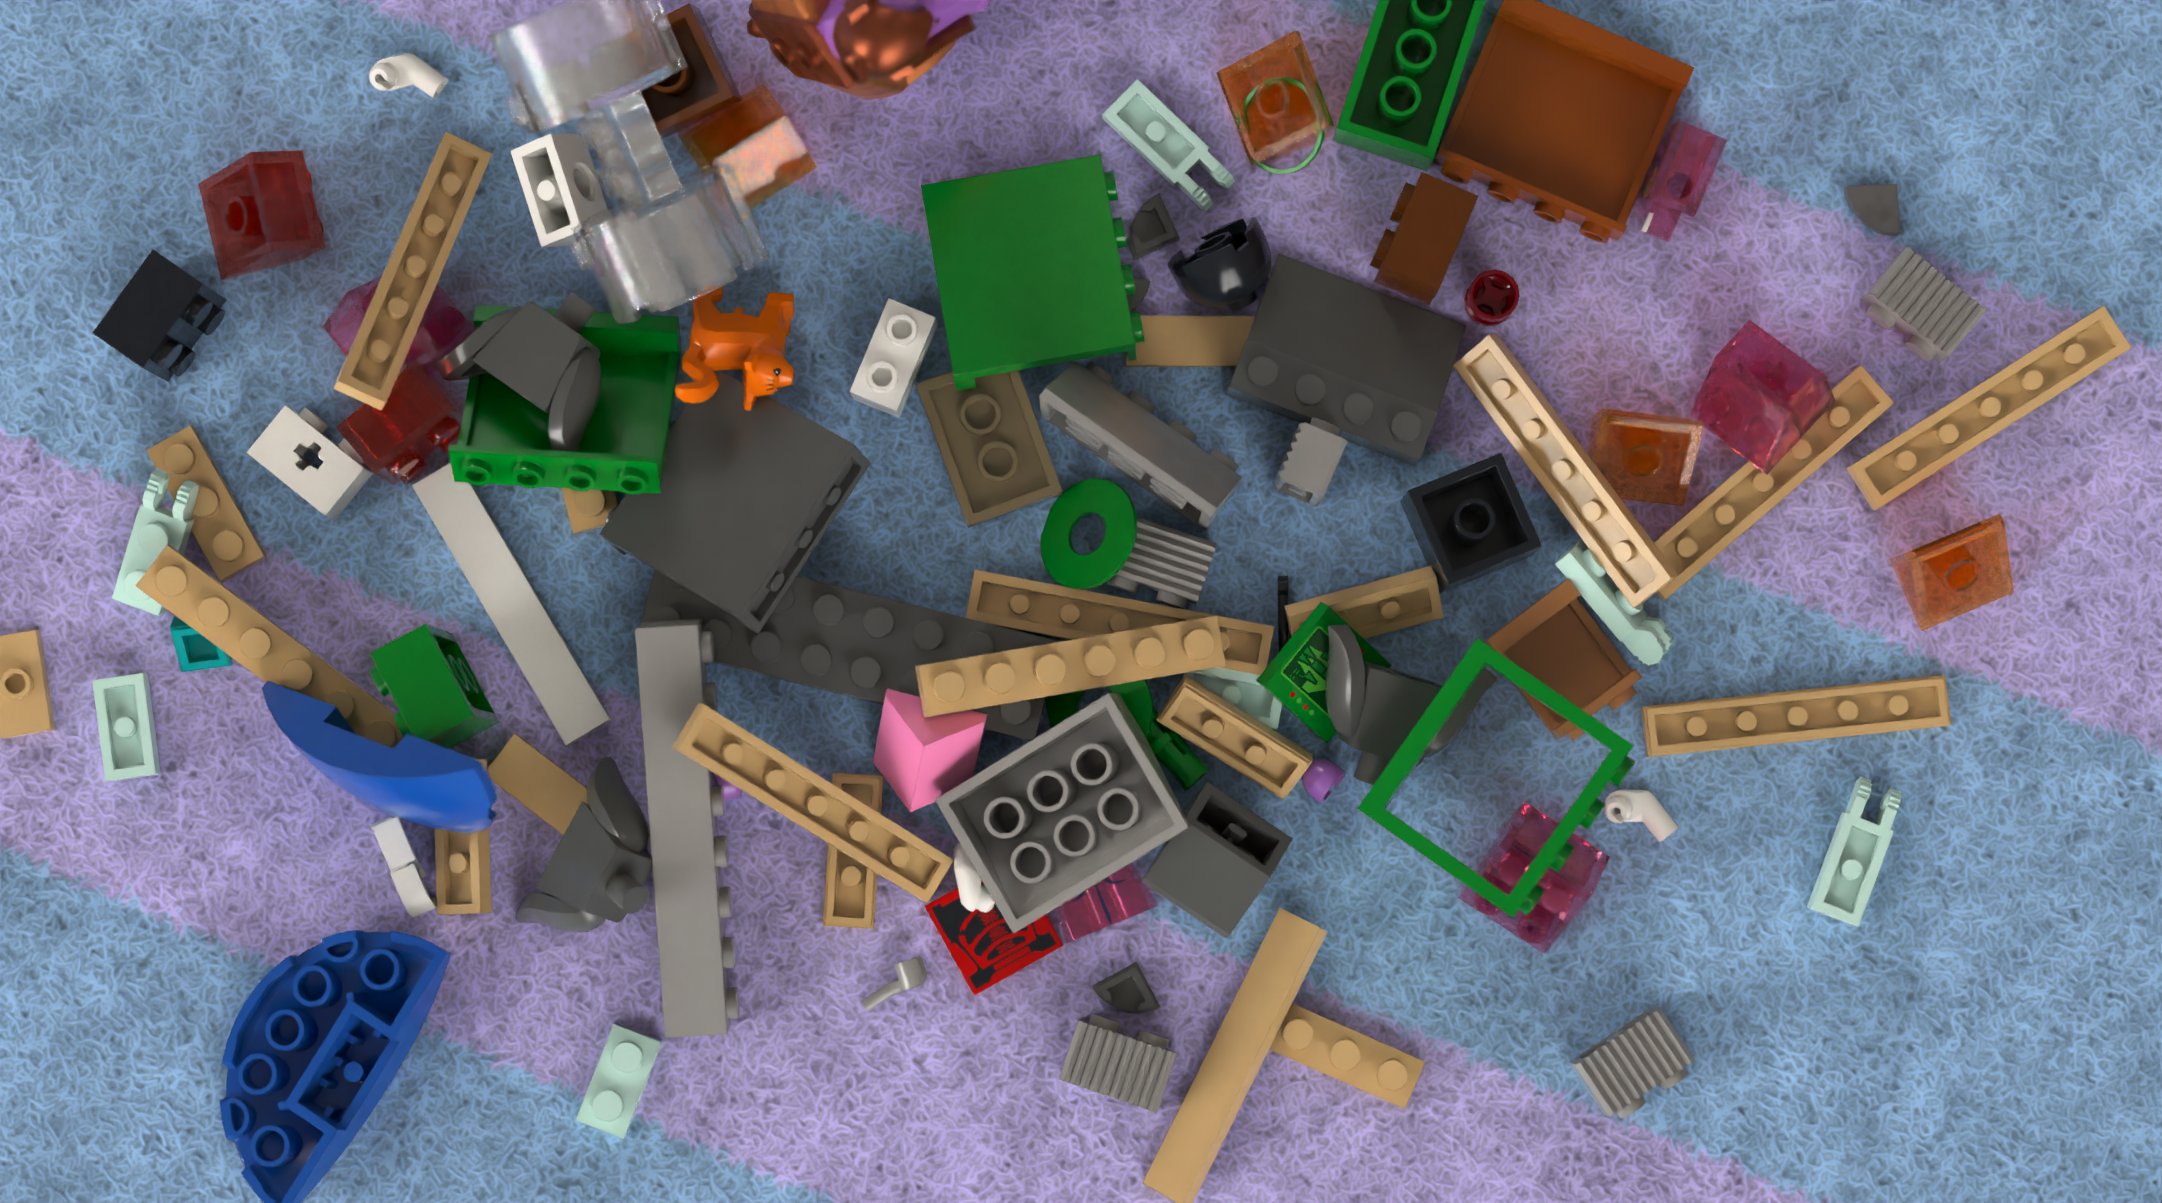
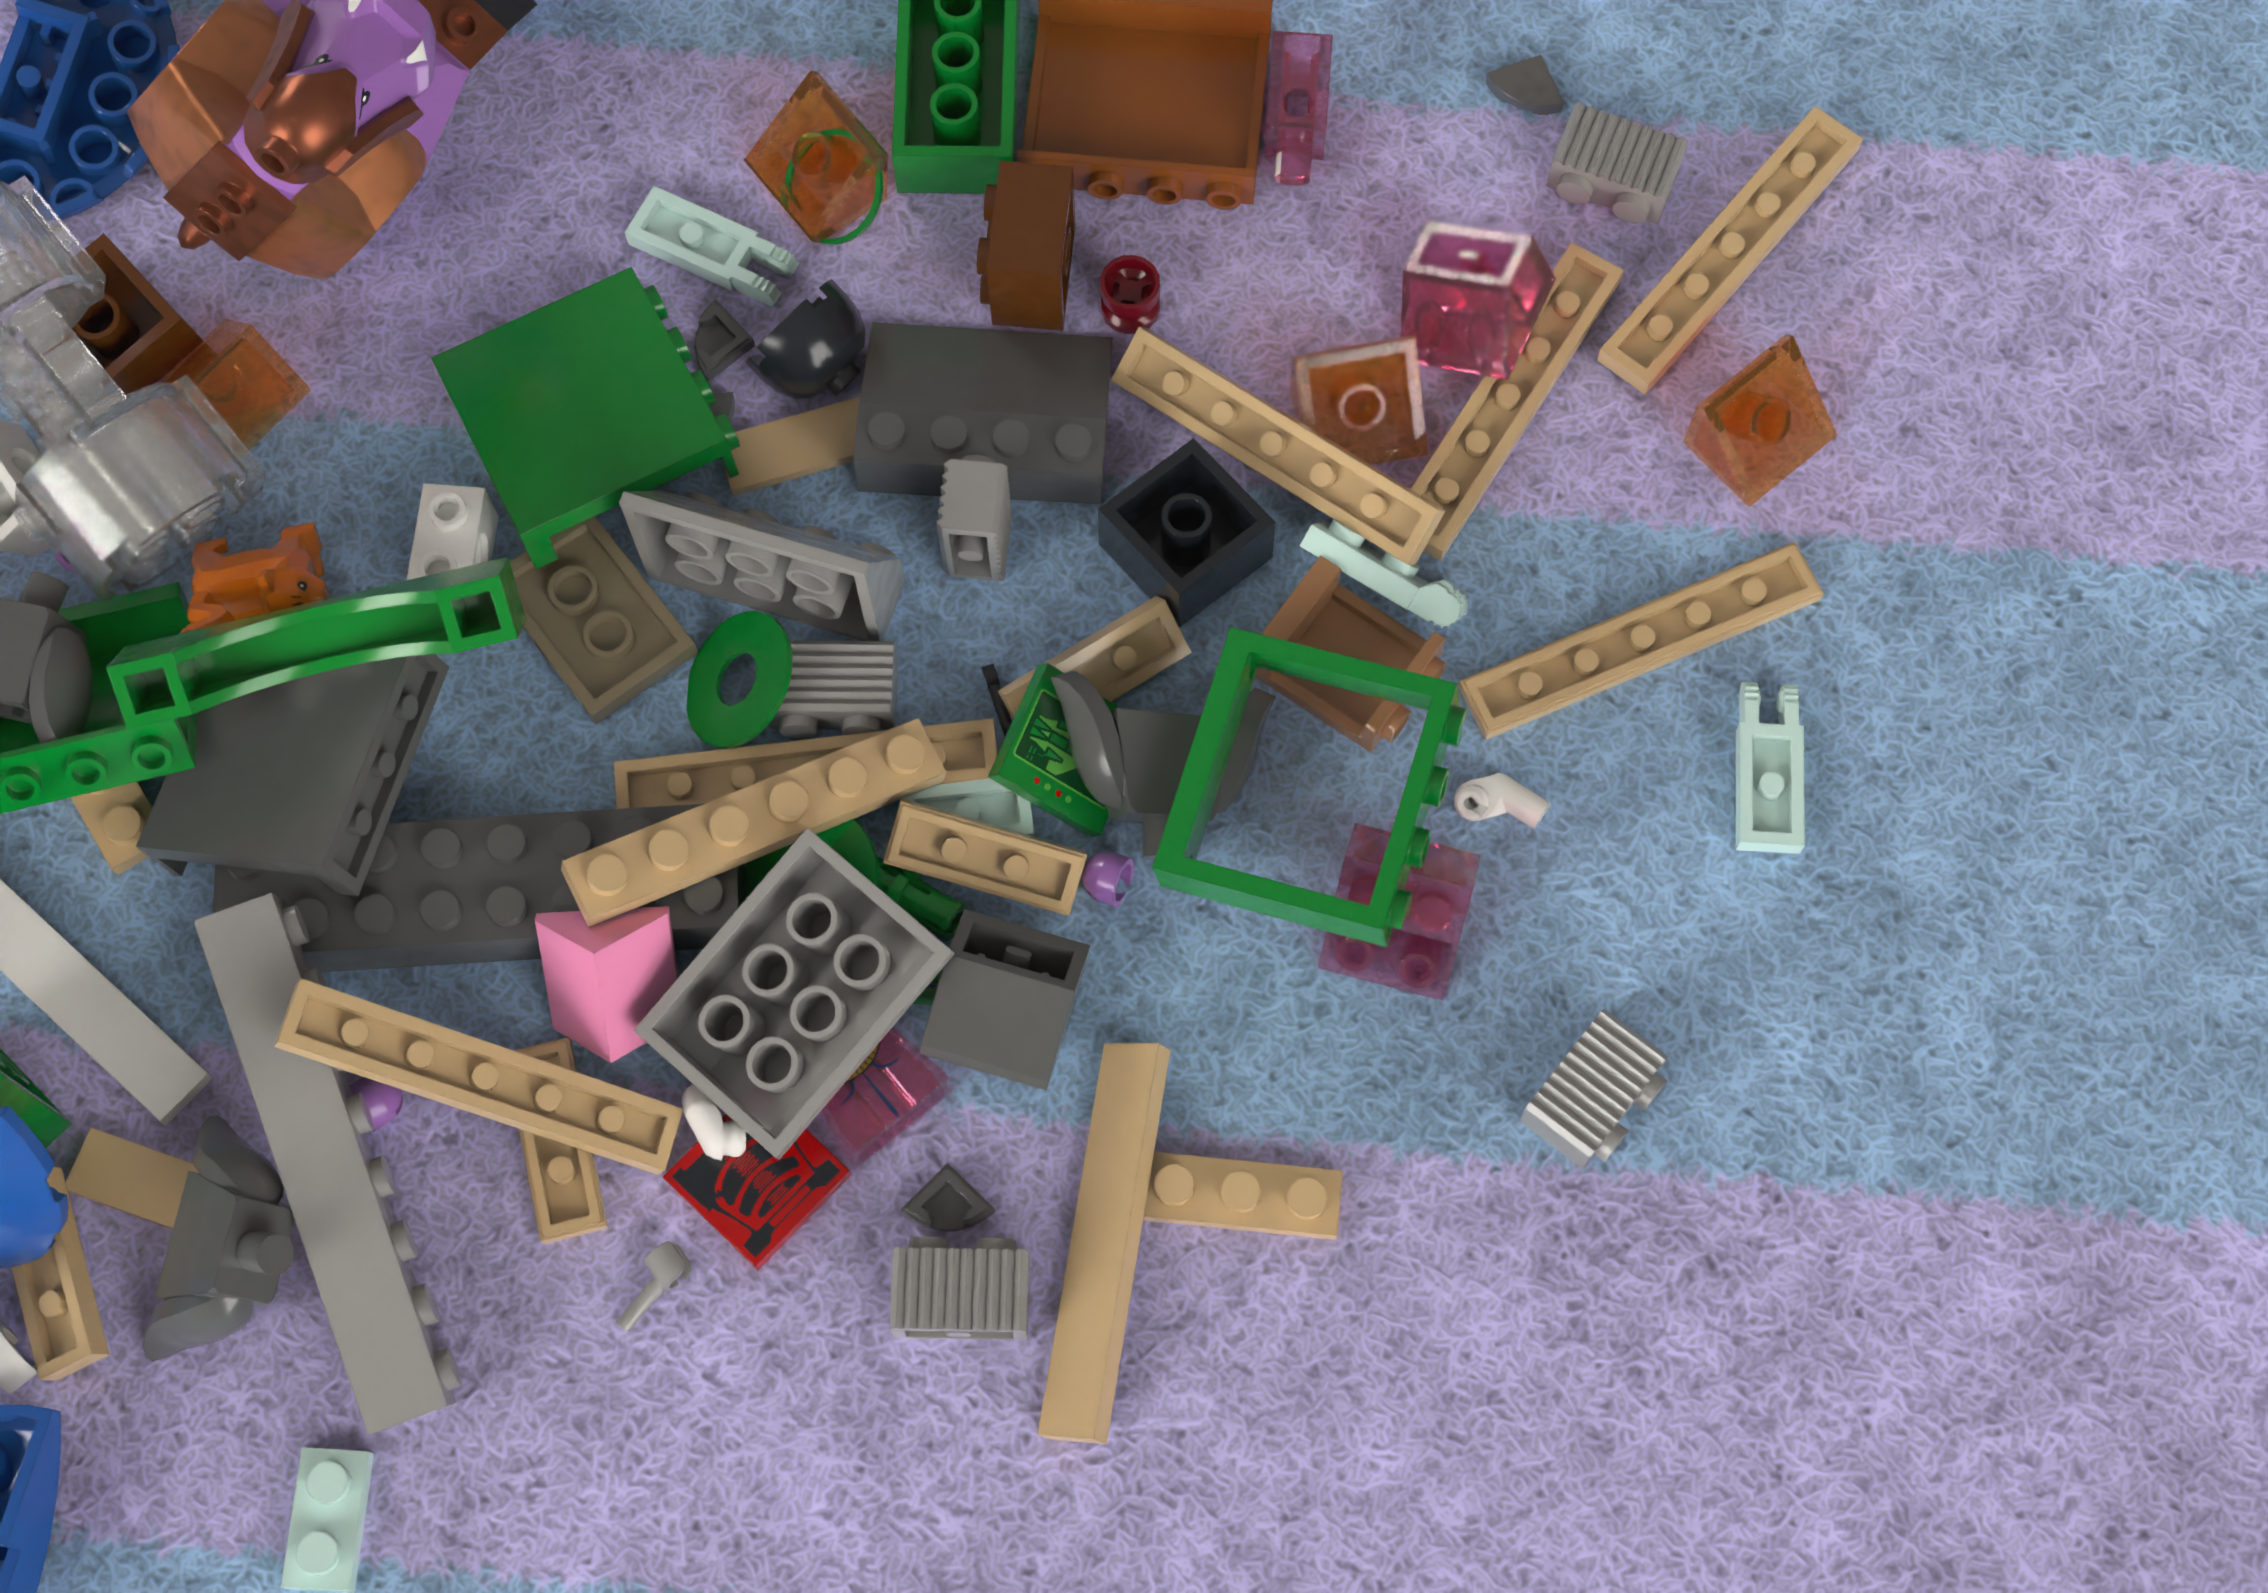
camera: 15 degrees left, 15 degrees down
none -> green arch [106,557,526,730]

